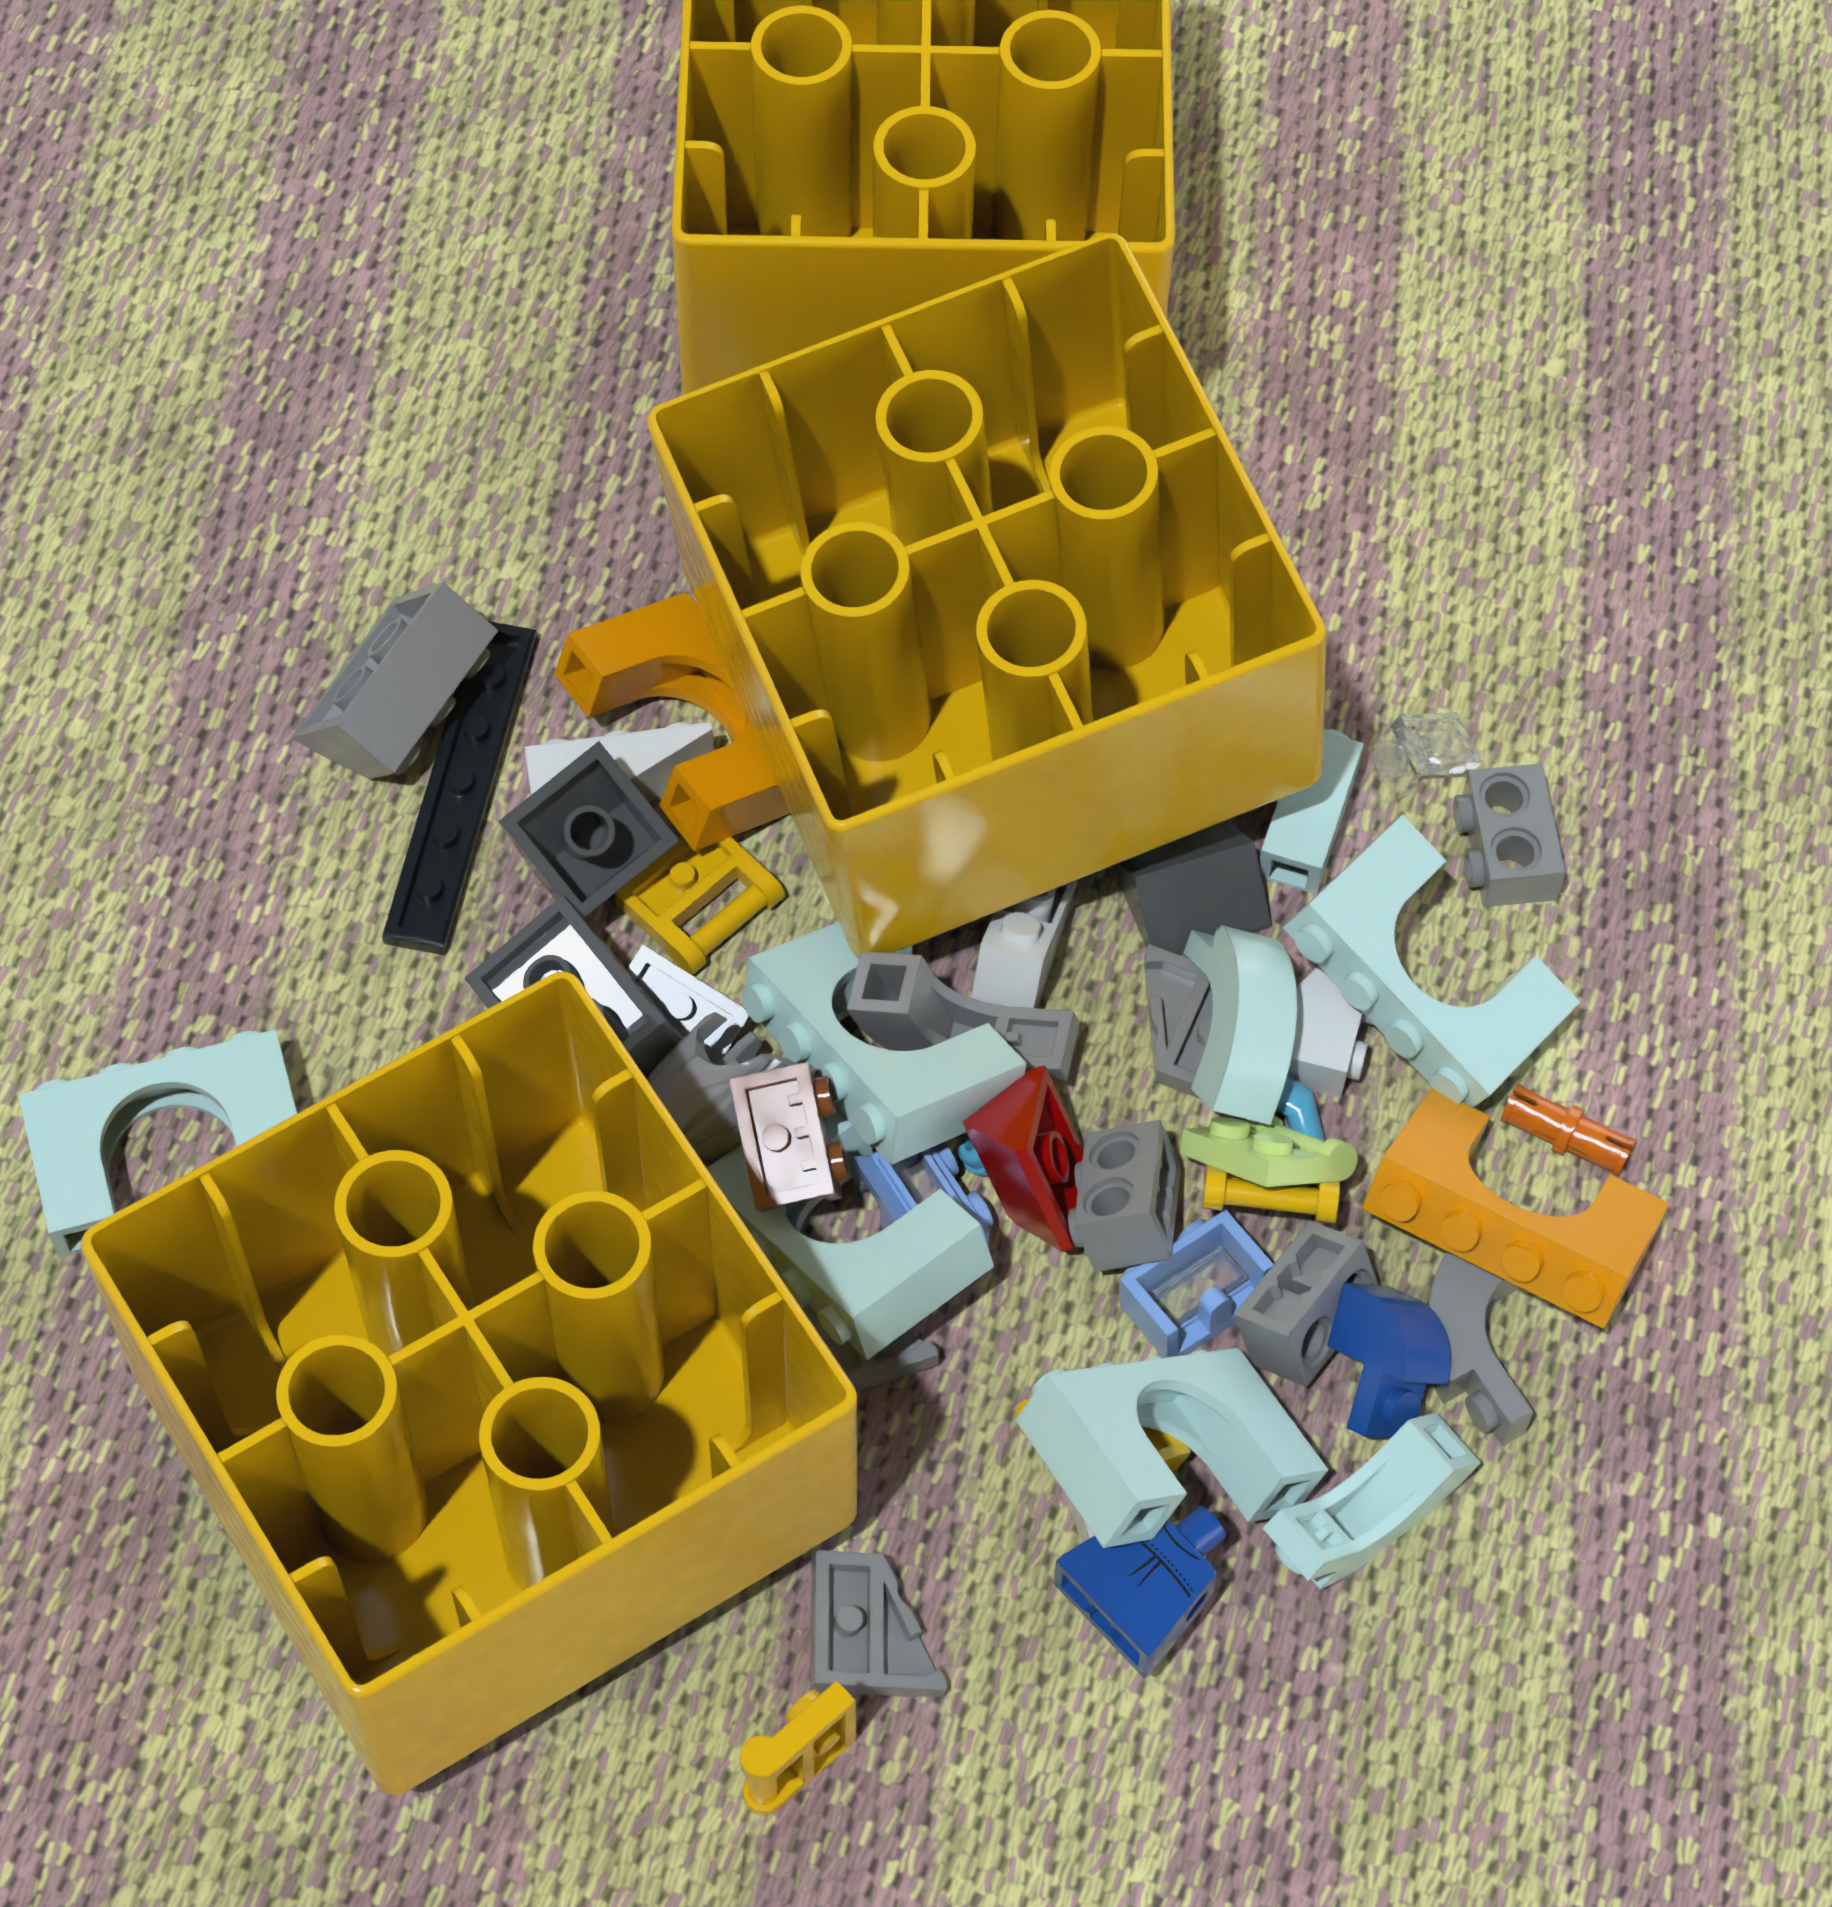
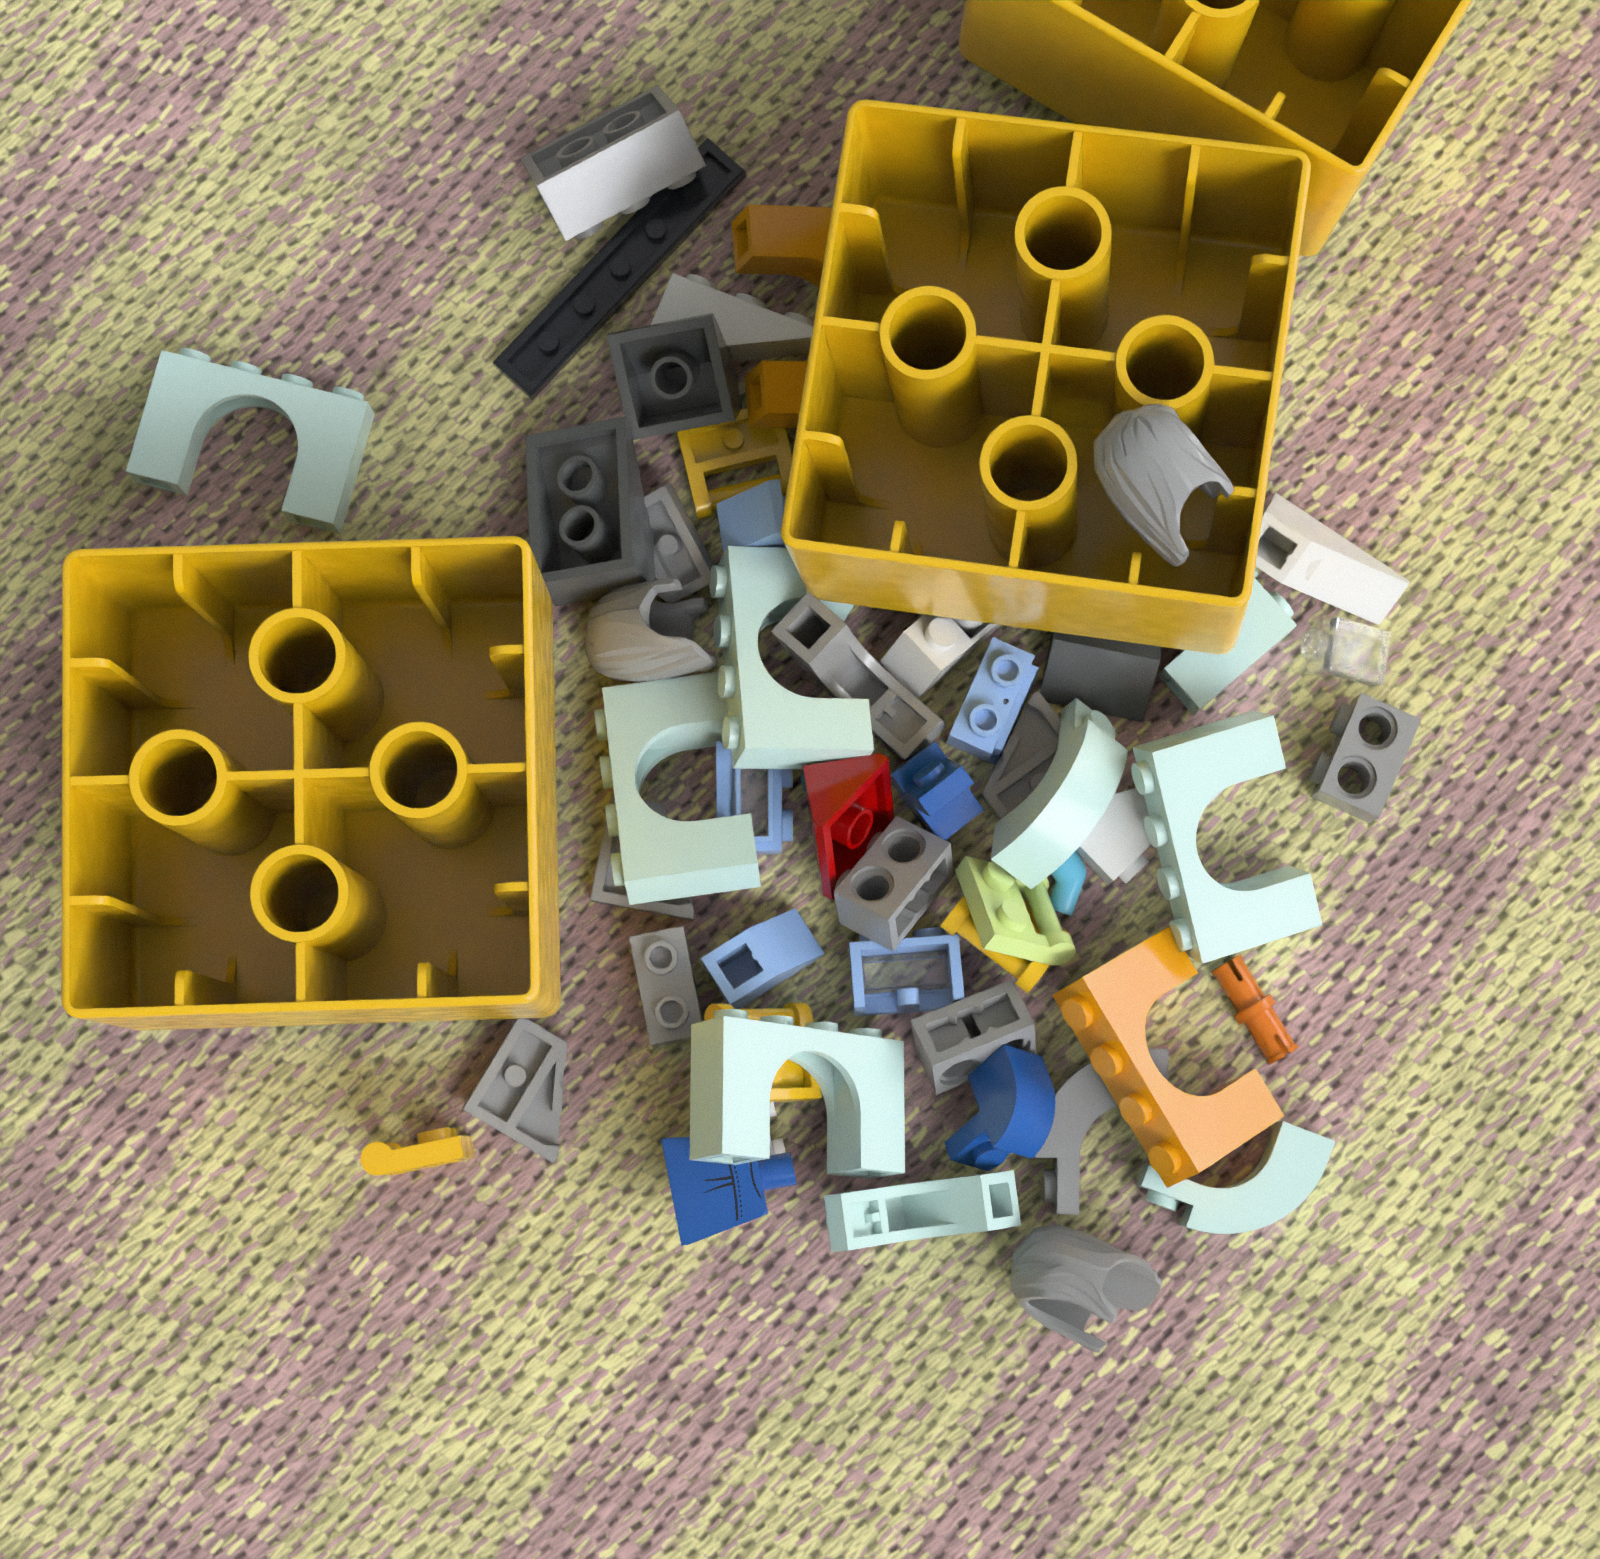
camera: 30 degrees right, 20 degrees up
bracket [729,1062,850,1212] -> none
none -> light grey brick [629,926,703,1048]
none -> light blue slope [701,908,825,1009]
none -> light blue slope [716,479,786,554]
none -> blue brick [890,741,984,840]
none -> light blue window [946,637,1039,766]
none -> light grey hair [1010,1225,1162,1353]
none -> light grey hair [1094,404,1234,567]
none -> light aqua arch [1136,1121,1335,1234]
none -> white slope [1256,493,1410,625]

